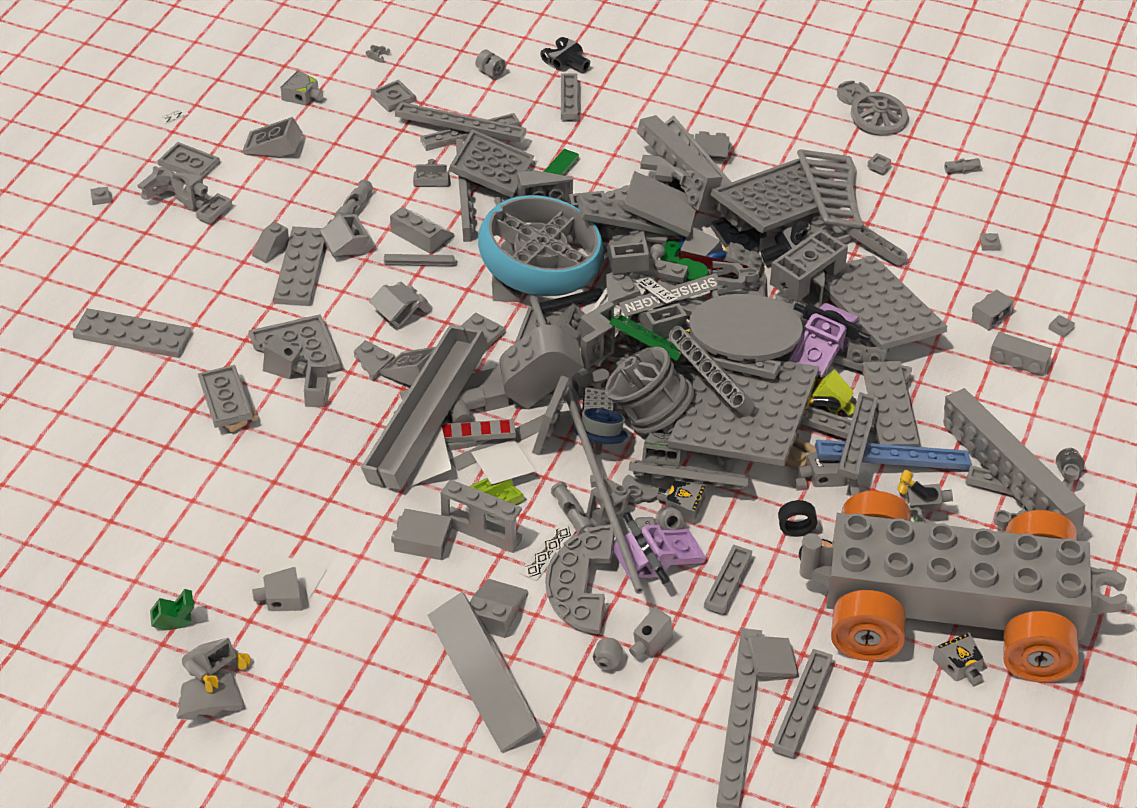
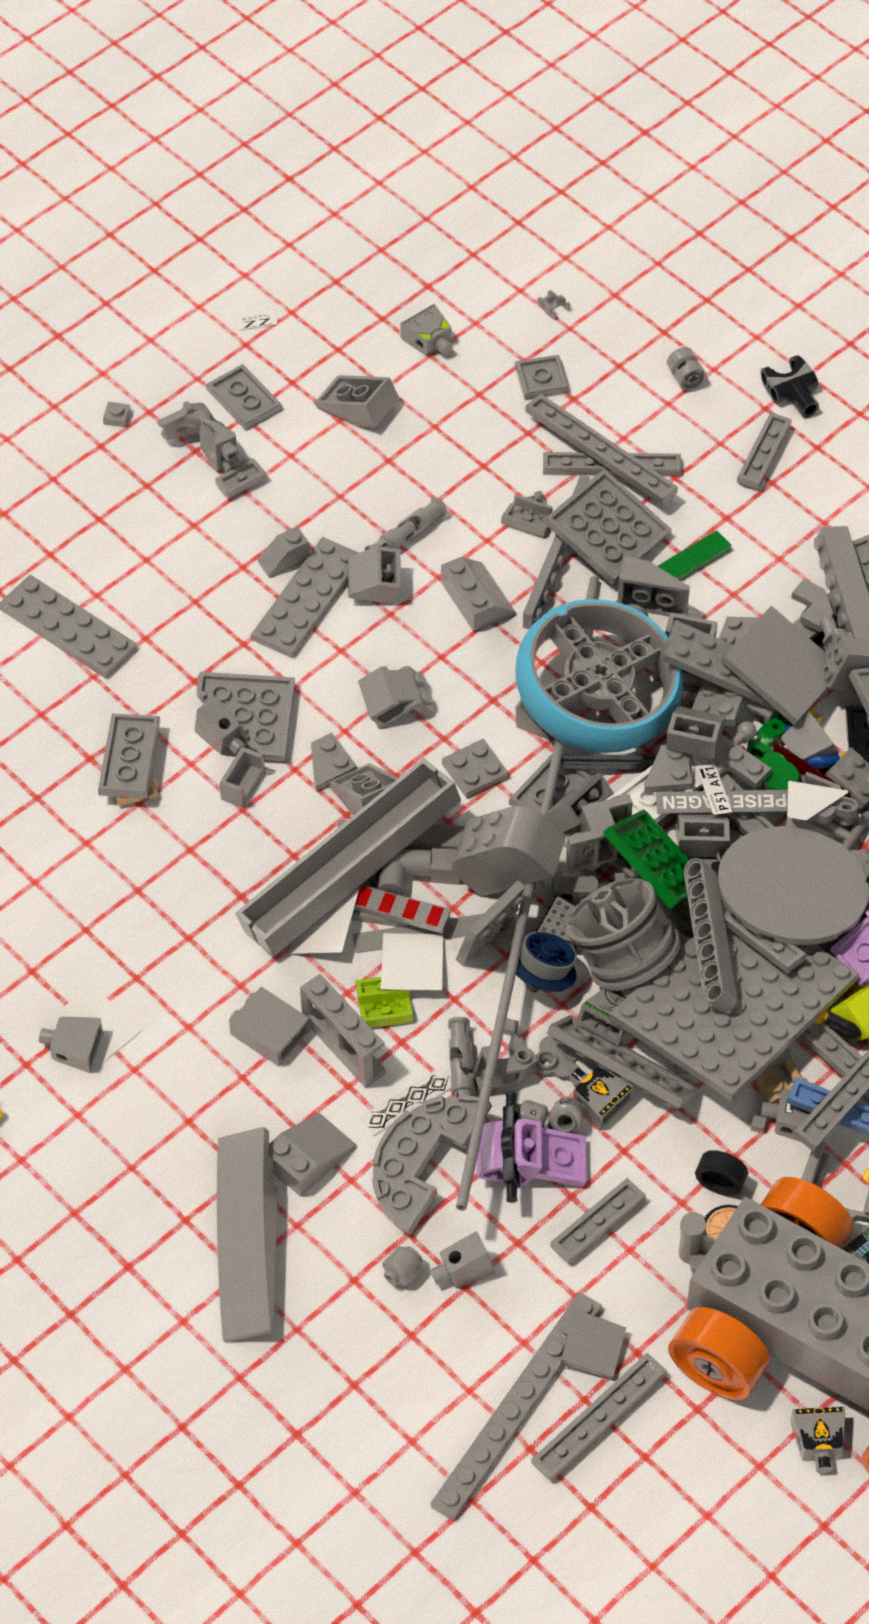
camera: 25 degrees right, 10 degrees up
light grey axle [384,254,455,266] -> none
none -> white sticker [787,781,848,820]

